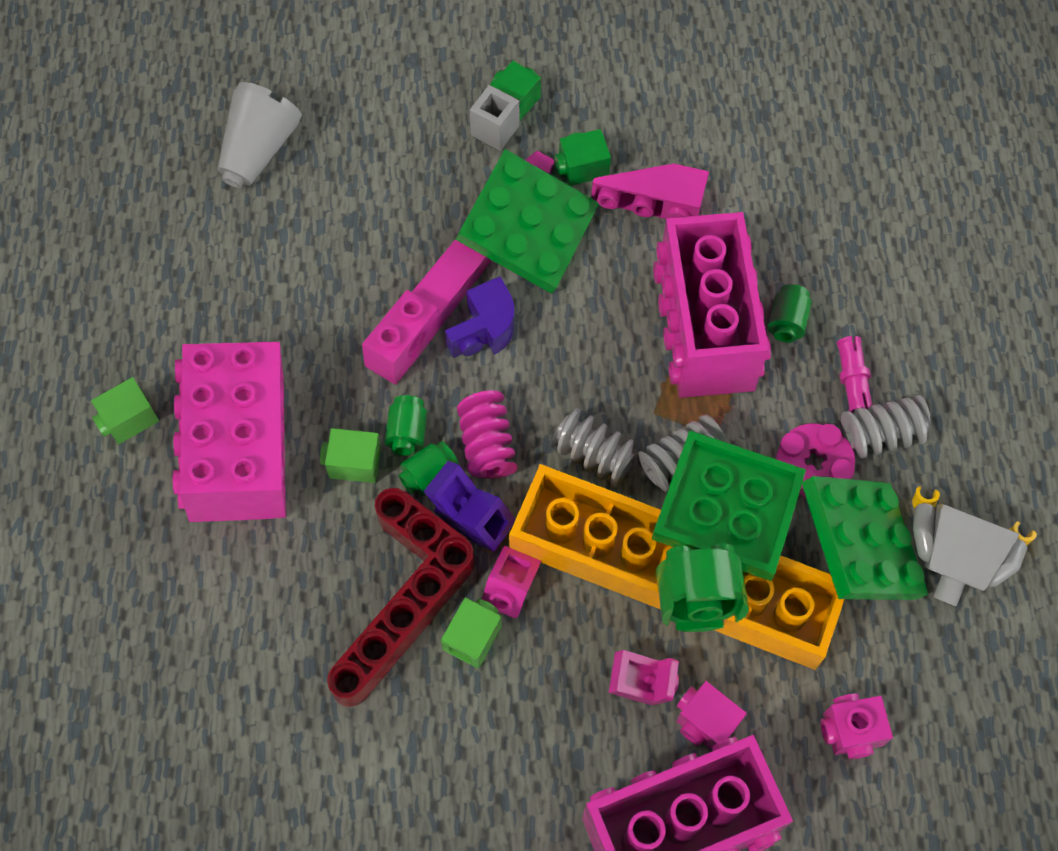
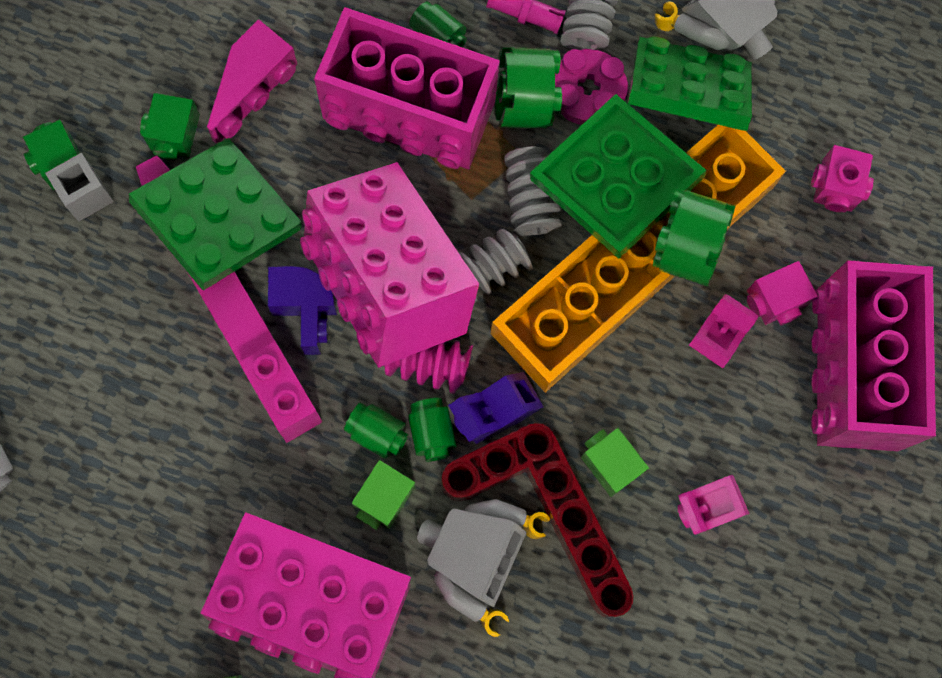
camera: 70 degrees left, 10 degrees up
dark pink bracket [481,546,541,618] -> none
none -> dark pink brick [300,162,479,368]
none -> light grey torso [417,499,550,637]
none -> green brick [495,47,562,129]
none -> dark pink bracket [678,475,750,535]

